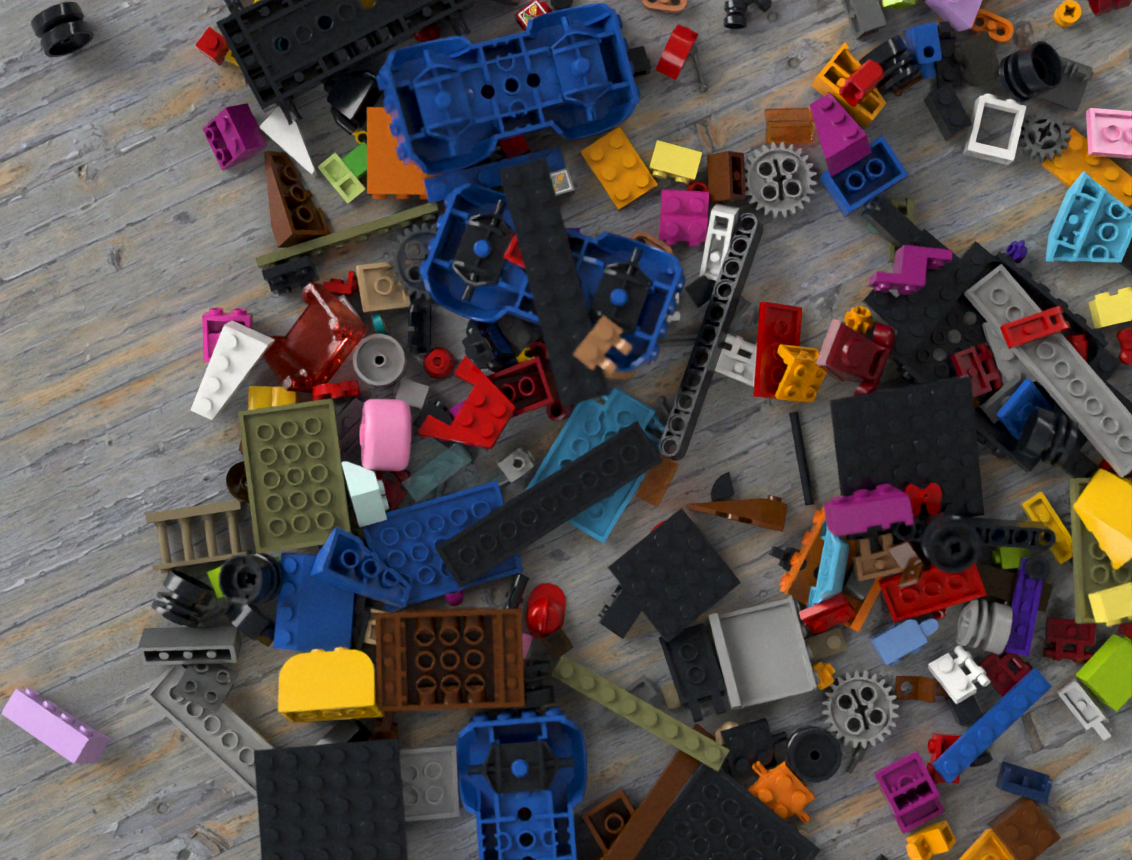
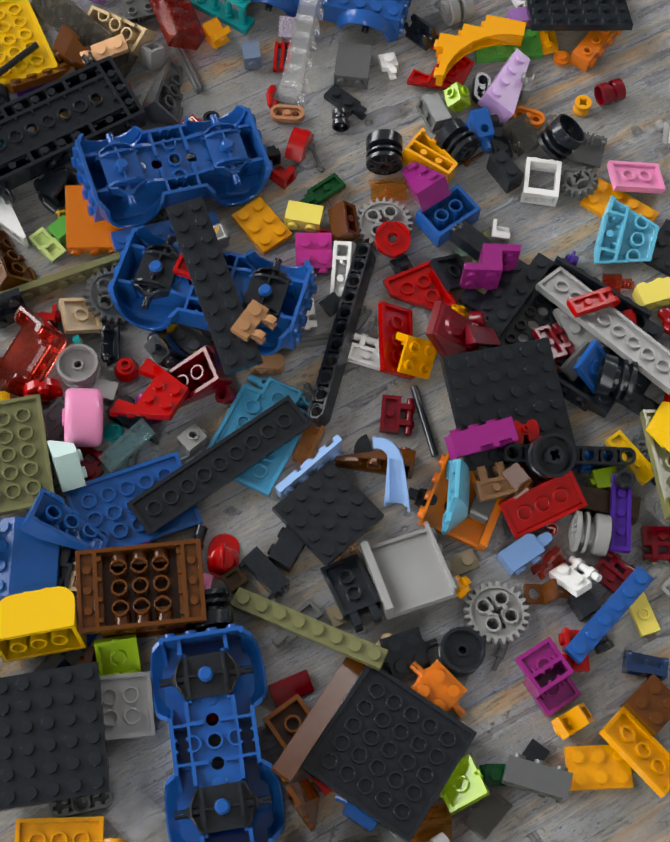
camera: 10 degrees left, 20 degrees down
red plate [799,593,857,634] -> none
red brick [839,60,884,107] -> none
none -> lime plate [94,633,142,676]
none -> teal tile [103,422,123,443]
none -> black brick [238,546,290,600]
none -> dark red slope [268,669,314,707]
none -> red panel [270,165,296,190]
none -> light blue wing [275,434,342,499]
none -> dark green hinge [300,173,346,205]
none -> black wheel [366,129,403,175]
none -> light blue animal [372,436,411,513]
none -> red plate [374,221,411,258]
none -> dark red plate [379,395,416,436]
none -> red plate [383,260,457,311]
none -> black tile [390,254,413,275]
none -> black plate [429,253,464,292]
none -> dark red slope [465,325,501,347]
none -> white panel [490,219,510,244]
none -> clear red plate [530,545,566,580]
none -> clear red plate [602,273,634,293]
none -> light yellow plate [628,592,661,637]

